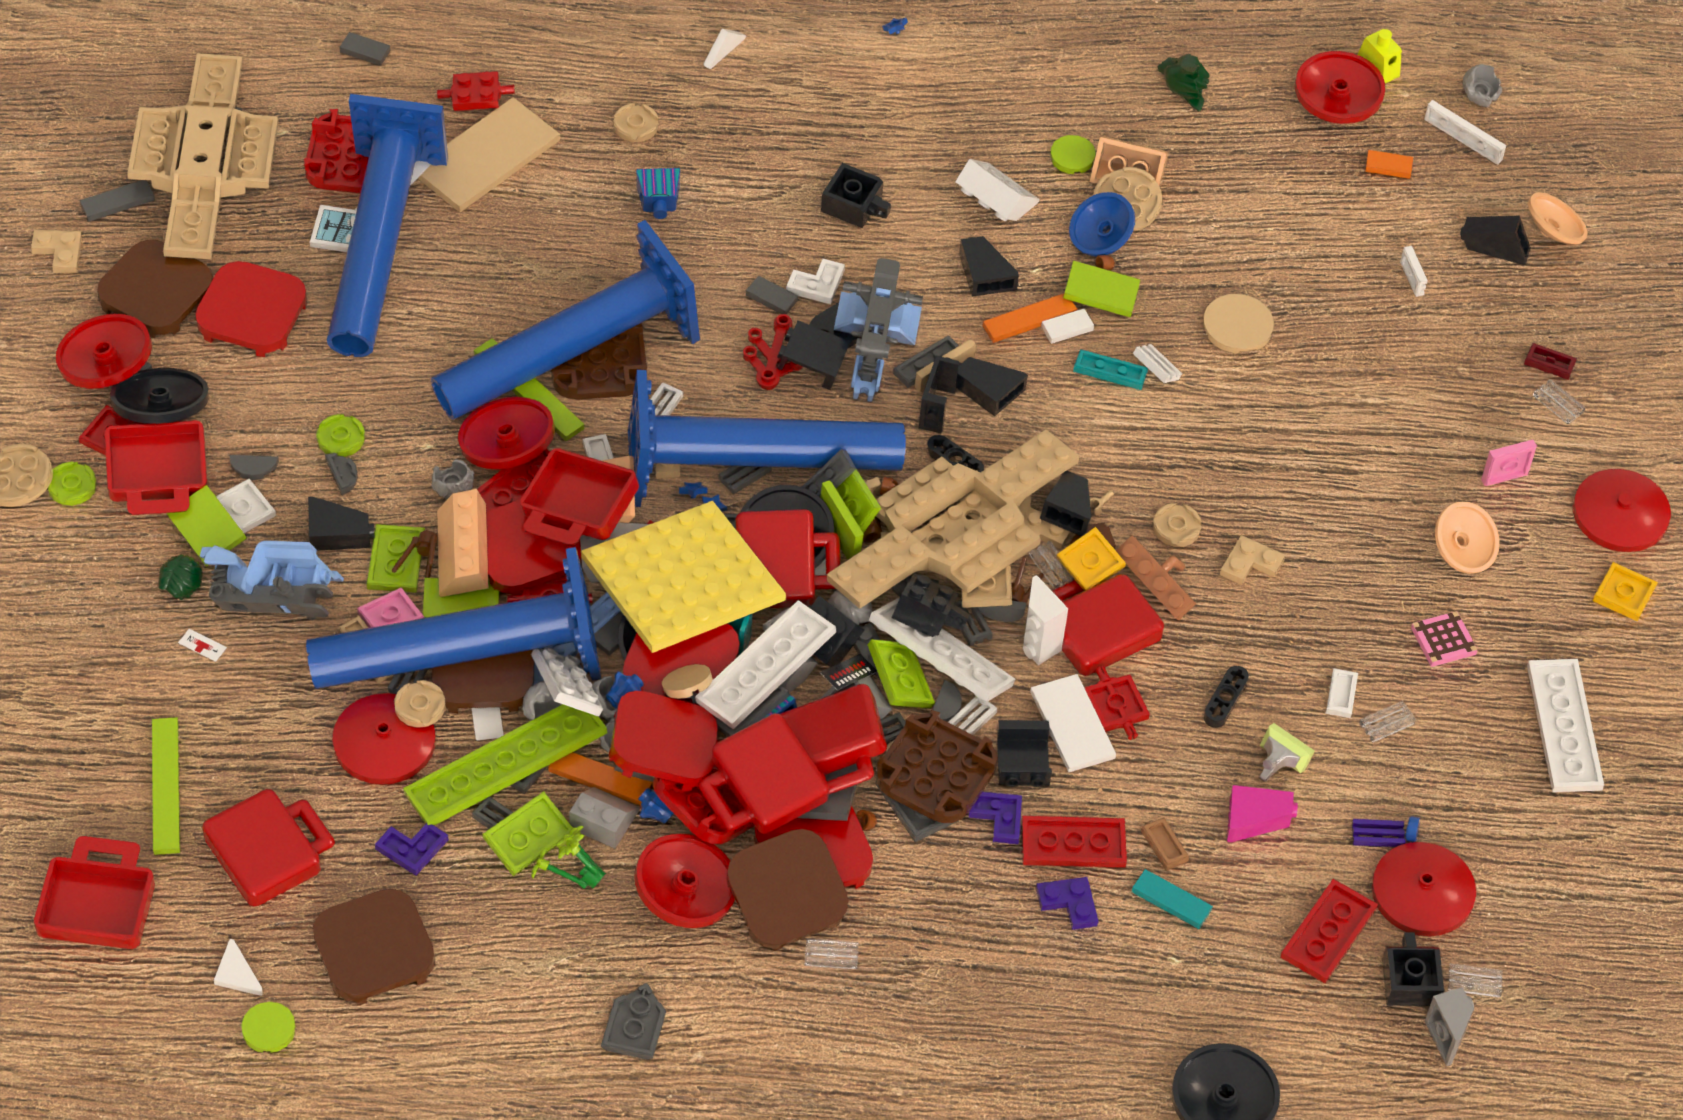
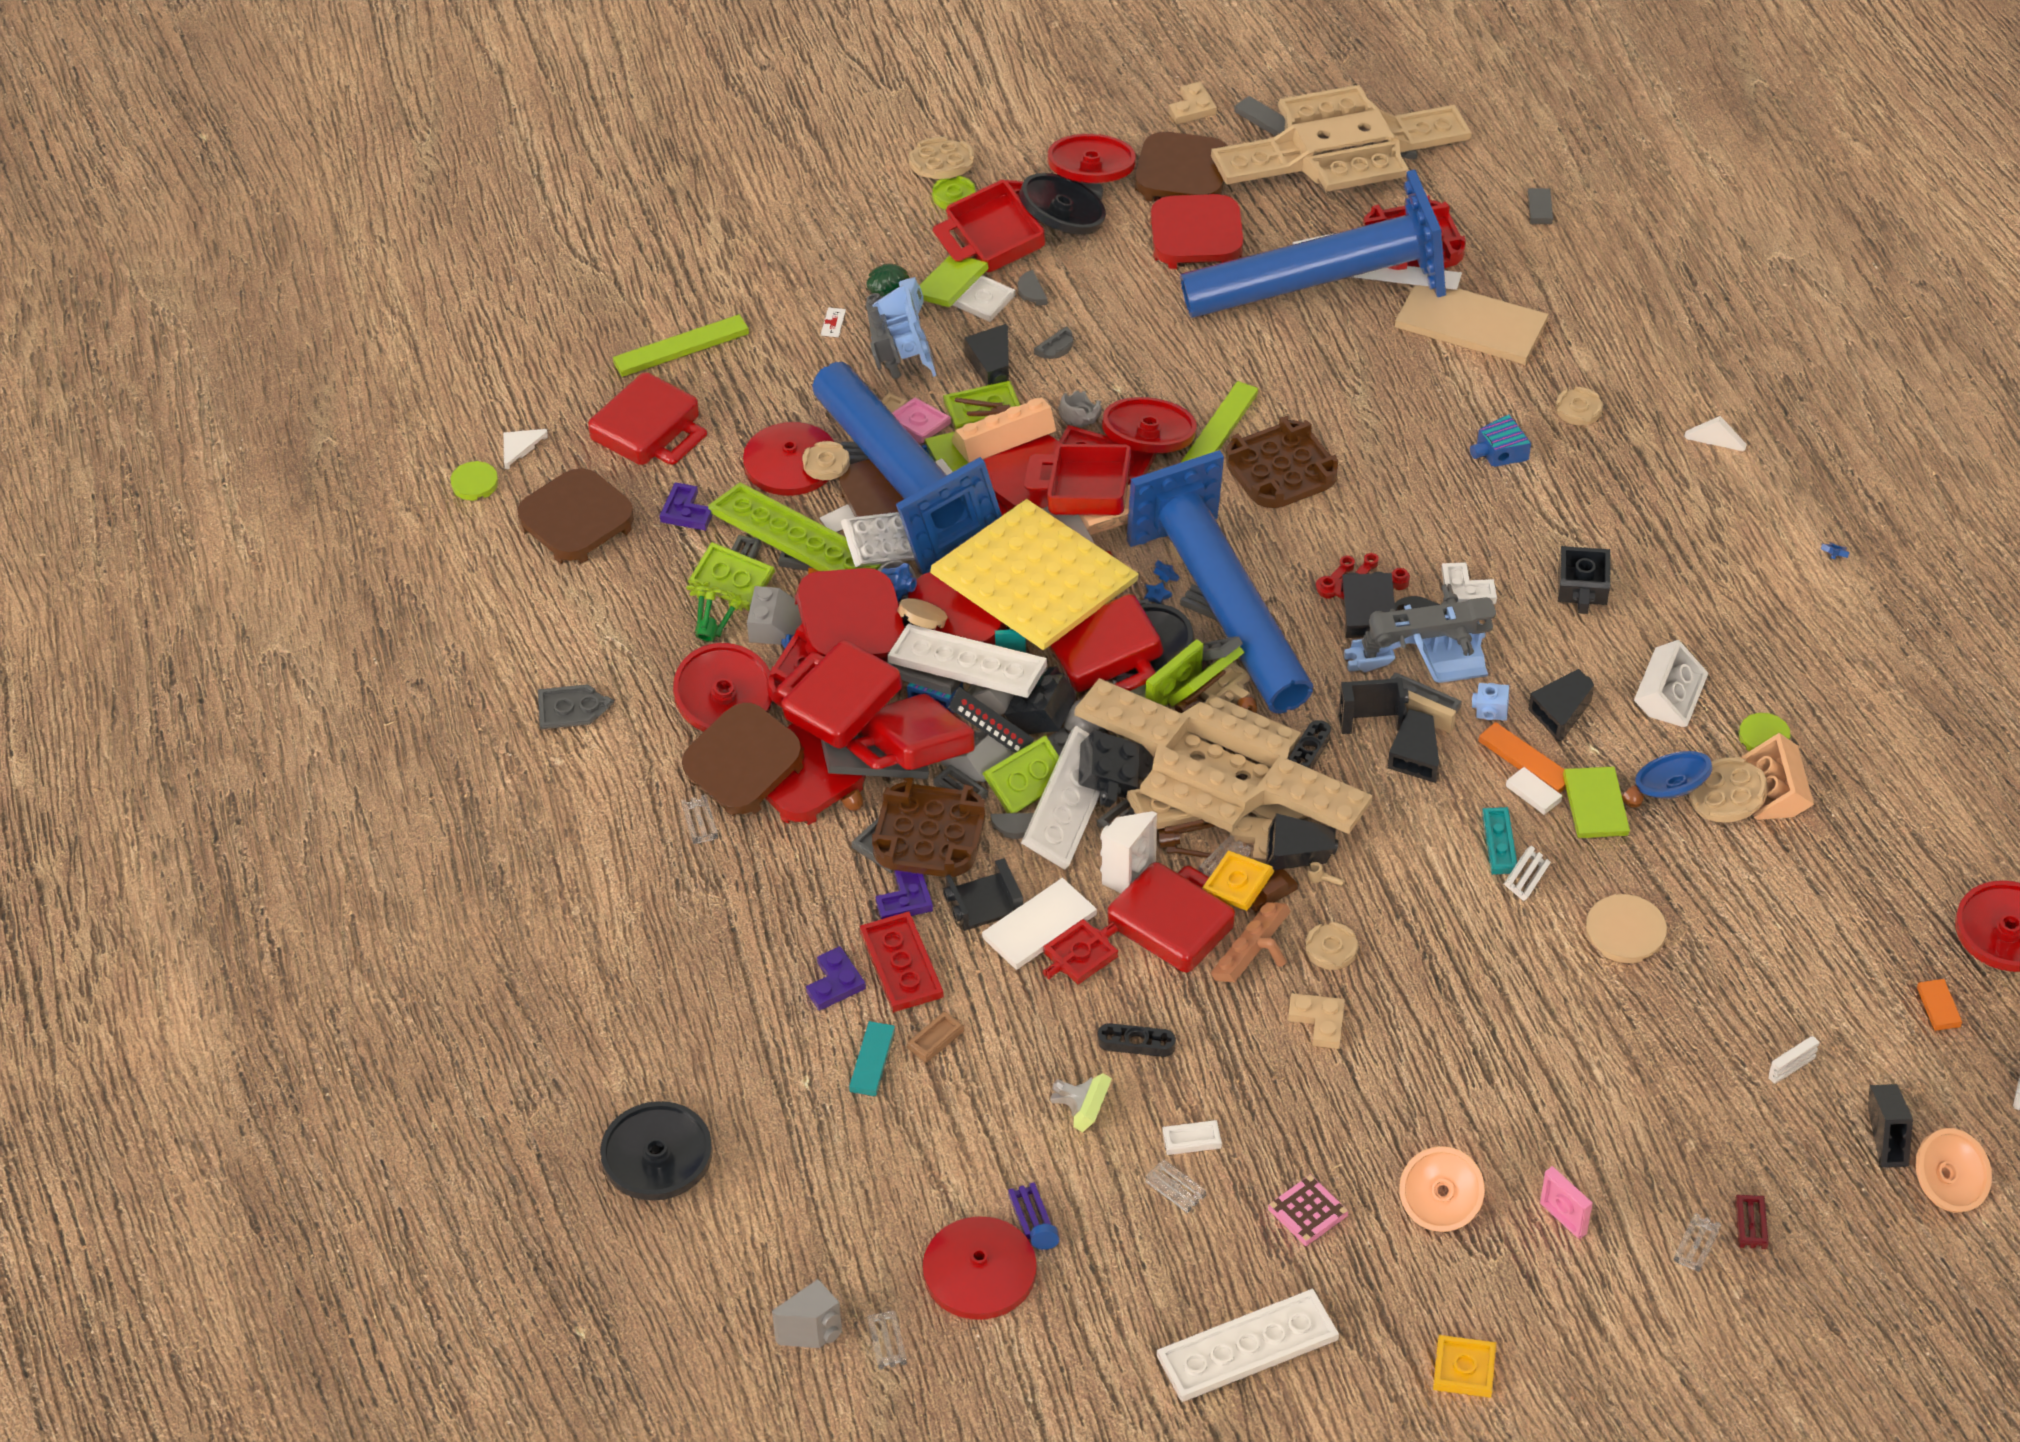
camera: 75 degrees right, 5 degrees down
red piece [34,836,155,949] -> none
lime tile [316,414,365,457] -> none
blue piece [431,220,700,420] -> none
red plate [437,71,515,111] -> none
white tile [650,382,683,415] -> none
dark grey tile [746,276,798,314] -> none
white tile [948,696,997,735] -> none
dark green piece [1157,54,1210,112] -> none
dark pink slope [1227,785,1298,842] -> none
red plate [1280,879,1378,984] -> none
black hinge [1382,932,1444,1006] -> none
red dish [1573,469,1671,552] -> none
none -> light blue brick [1472,683,1509,720]

